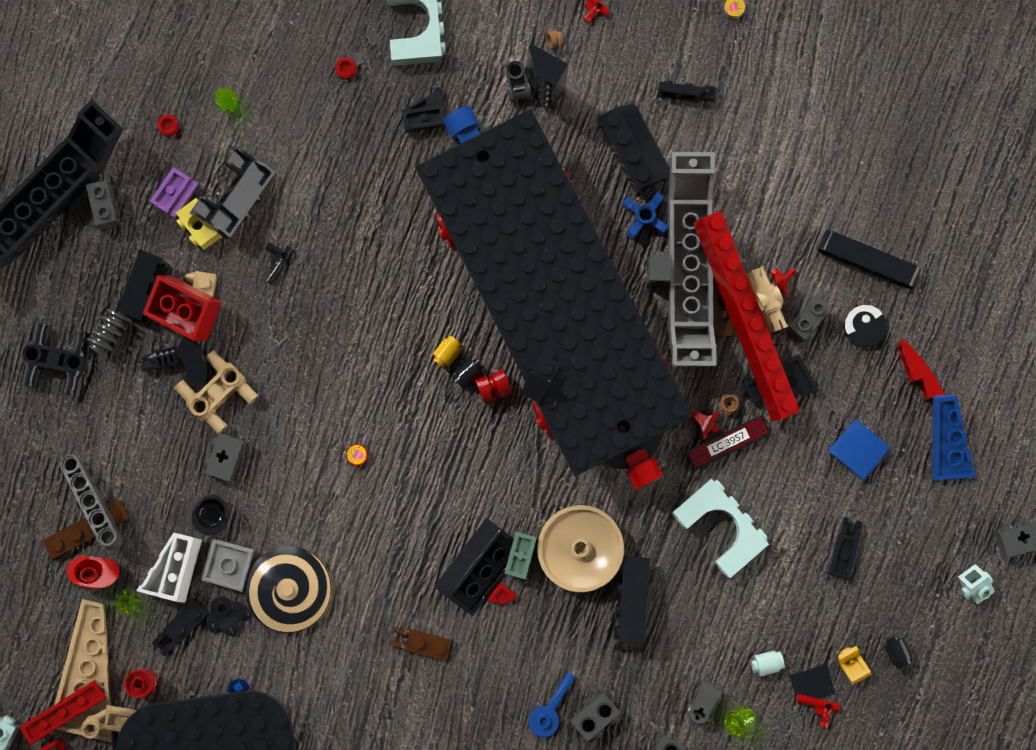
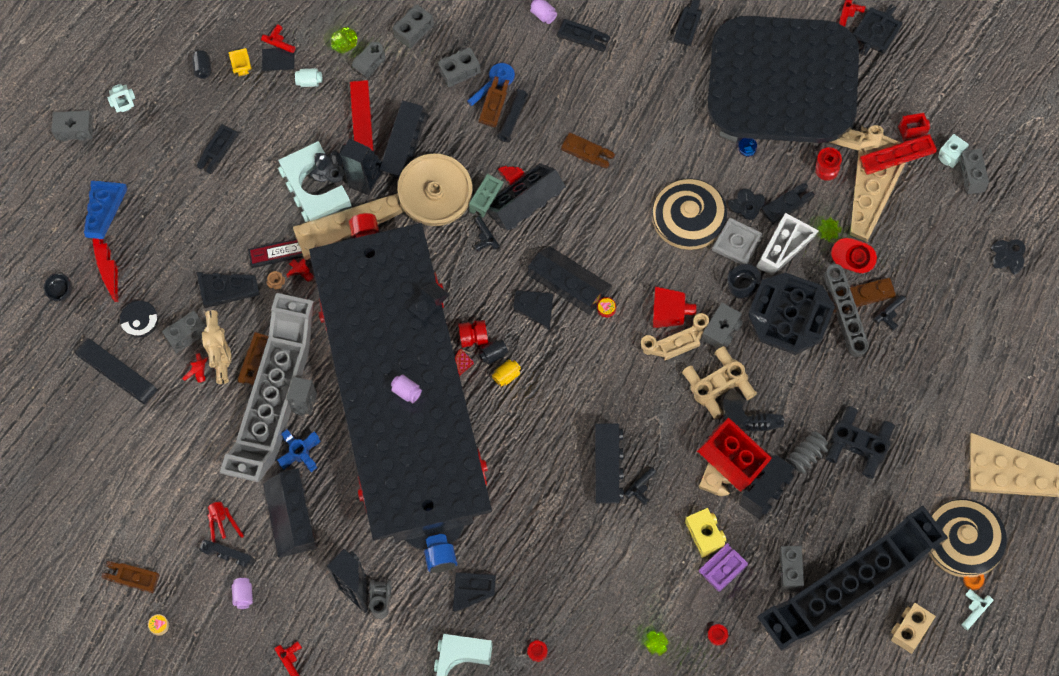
camera: 160 degrees left, 15 degrees down
bracket [190,147,275,239] -> none
medium nougat plate [546,29,563,49] -> none
red brick [693,211,800,422] -> none
blue slope [828,419,891,481] -> none
none -> black hair [43,273,73,302]
none -> reddish brown hinge [101,561,160,594]
none -> red plant [207,502,244,543]
none -> lavender brick [232,578,253,609]
none -> tan wing [293,193,405,260]
none -> black plate [309,149,344,183]
none -> black wedge [340,139,382,196]
none -> red slope [350,80,374,152]
none -> lavender brick [391,375,422,403]
none -> red tile [455,349,474,376]
none -> black hose [474,216,500,252]
none -> reddish brown hinge [478,76,509,128]
none -> black pin [497,89,528,143]
none -> black wing [514,290,554,330]
none -> black slope [528,246,612,315]
none -> black wedge [595,423,623,504]
none -> tan plate [641,313,709,360]
none -> red torso [653,287,696,328]
none -> black piece [748,273,835,355]
none -> black hose [873,295,906,331]

